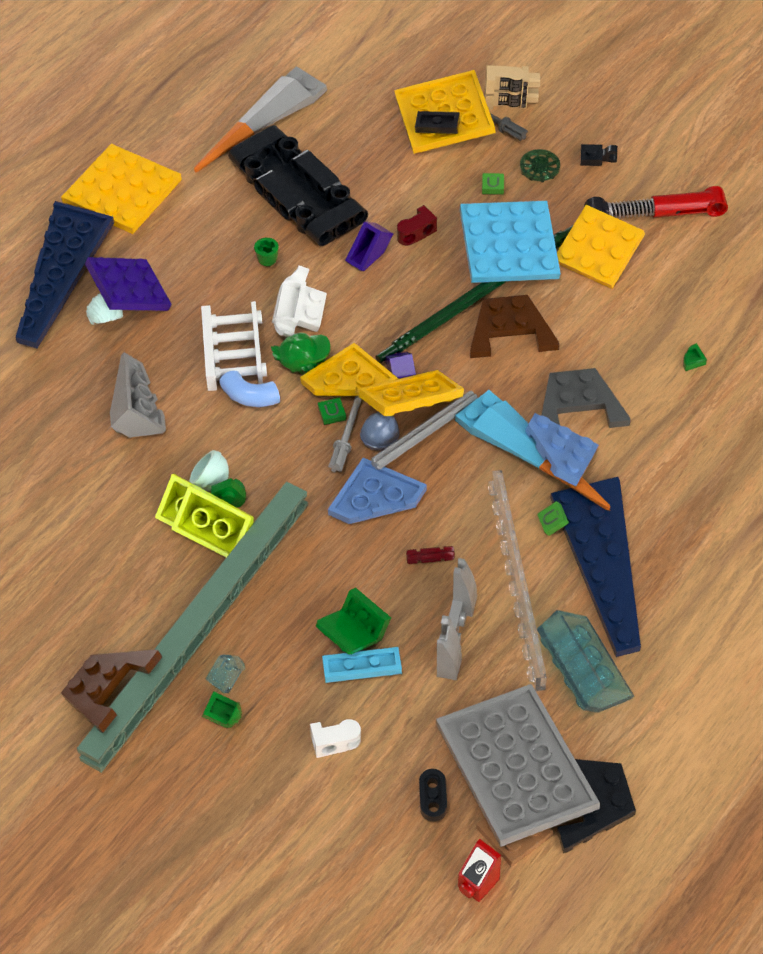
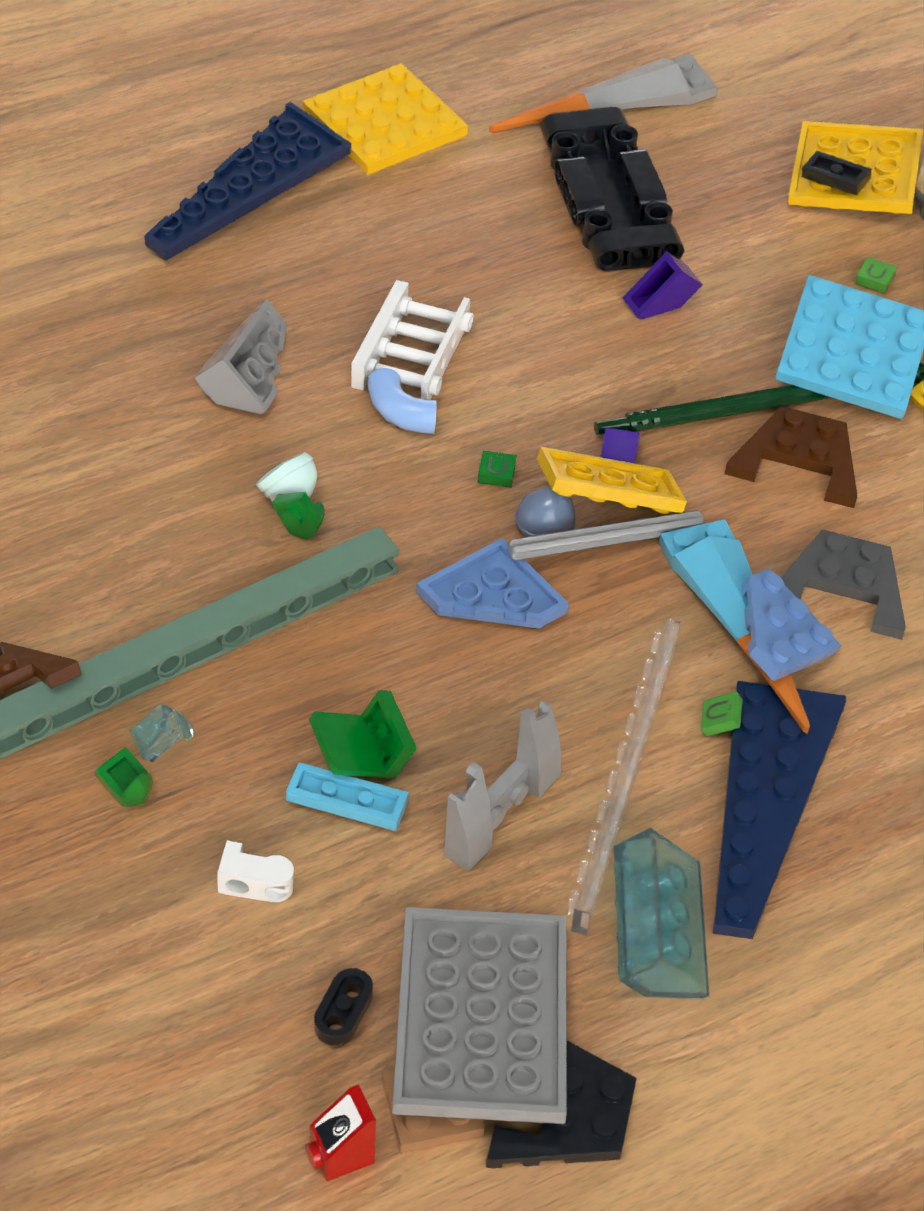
camera: 20 degrees right, 5 degrees down
dark purple plate [85,257,172,311] -> none
light aqua hair [86,293,123,325] -> none
neon yellow slope [155,474,254,558] -> none
green hat [254,237,279,267] -> none
green hair [271,332,331,375] -> none
white plate [272,266,327,337] -> none
yellow plate [300,343,398,396] -> none
light grey piece [328,396,362,473] -> none
dark red leg [397,205,437,246] -> none
dark red axle [406,546,455,564] -> none

